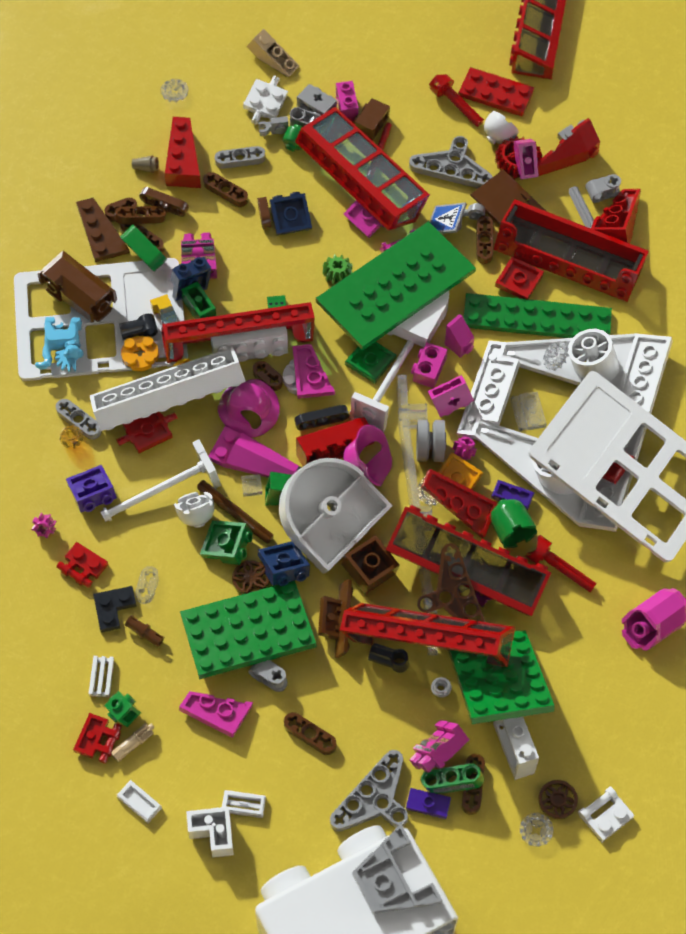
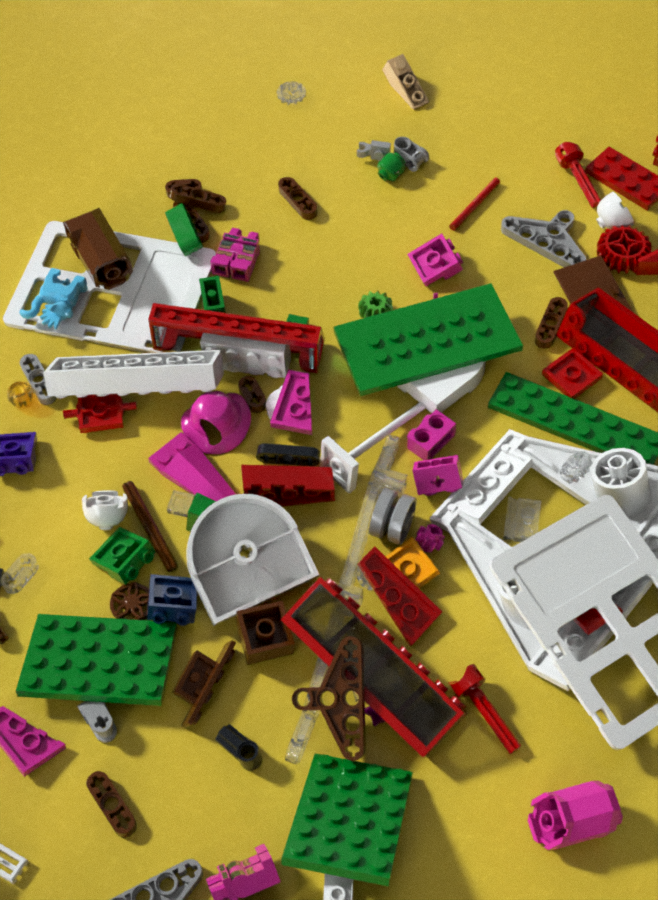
camera: 25 degrees right, 5 degrees down
reddish brown wing [76,198,130,262] -> none
white tile [100,440,222,522] -> none
black piece [119,313,158,340] -> none
light orange plate [121,336,159,371] -> none
dark tan cone [132,155,159,173] -> none
reddish brown beam [139,187,189,217] -> none
leg [150,294,177,324] -> none
red wedge [165,117,201,188] -> none
dark blue plate [170,257,211,301] -> none
light grey beam [215,146,265,169] -> none
white plate [243,76,288,125] -> none
reddish brown beam [257,197,271,228] -> none
dark blue plate [269,192,312,236] -> none
window [295,107,430,231] -> none
light grey brick [297,84,337,124] -> none
dark pink brick [336,81,359,122] -> none
red window [340,603,515,667] -> none
dark pink piece [343,425,392,487] -> none
green tile [345,342,397,384] -> none
reddish brown brick [354,98,390,141] -> none
piece [430,203,467,234] -> none
white plate [431,677,451,698] -> none
dark pink slope [445,314,474,358] -> none
light grey plate [458,203,486,230] -> none
dark purple plate [491,480,534,511] -> none
green cylinder [491,499,537,549] -> none
dark pink slope [514,139,539,179] -> none

